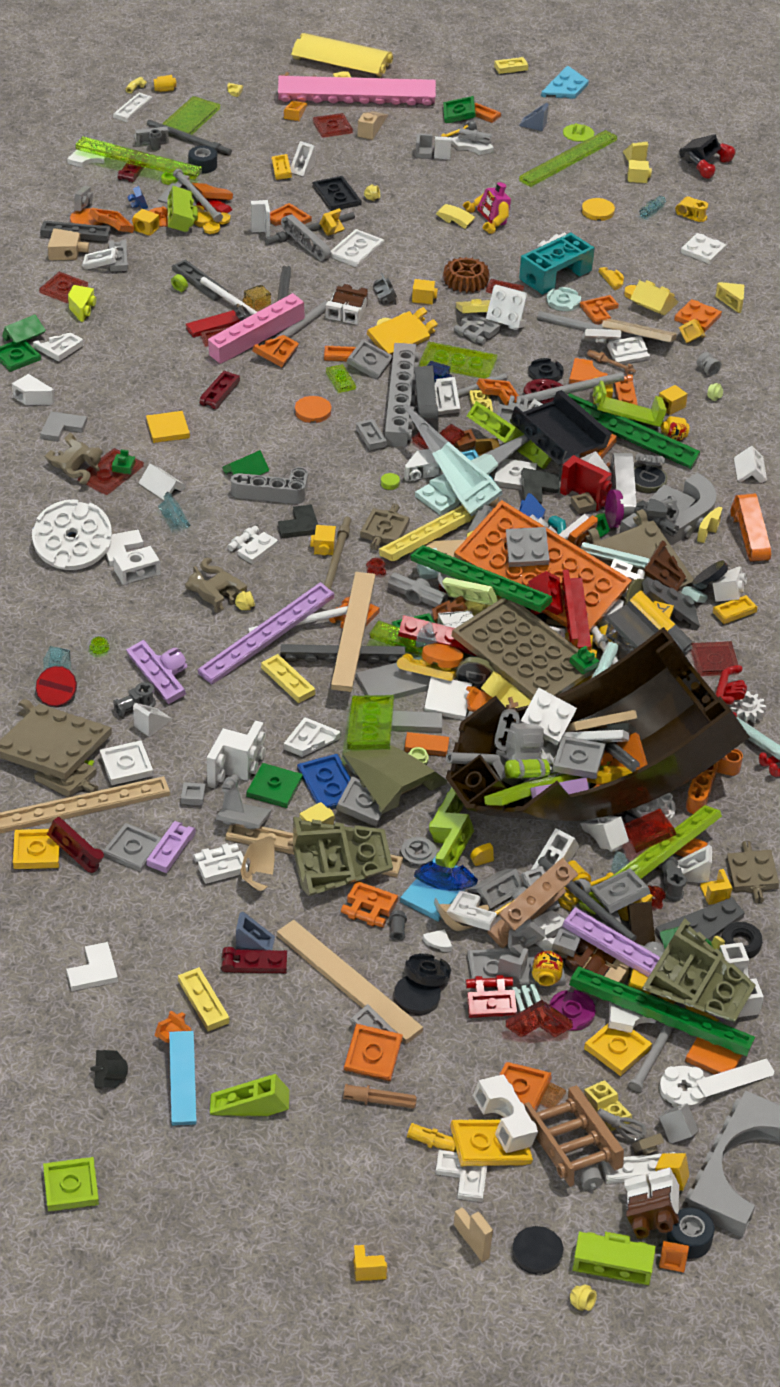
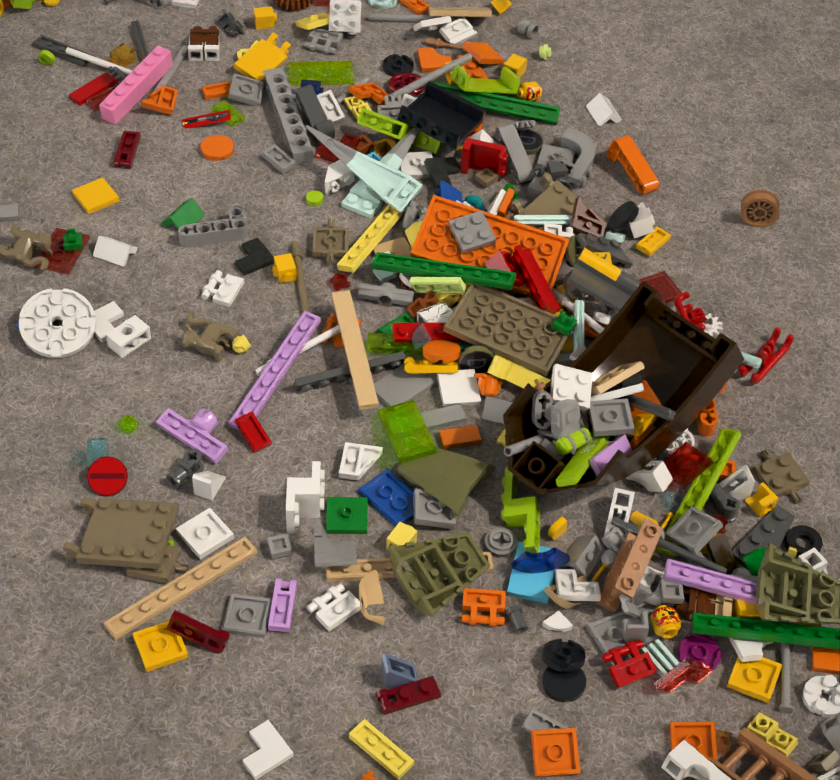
camera: 20 degrees left, 5 degrees up
clear light blue plate [158,492,191,529] -> none
light yellow plate [261,654,315,703] -> none
tan tile [277,920,423,1044] -> none
yellowish green plate [408,747,429,765] -> none
light grey piece [597,1108,646,1143] -> none
magenta tile [605,489,624,528] -> none
light yellow slope [697,507,722,543] -> none
none -> red sticker [182,110,231,129]
none -> red tile [235,411,272,453]
none -> orange tile [462,42,505,65]

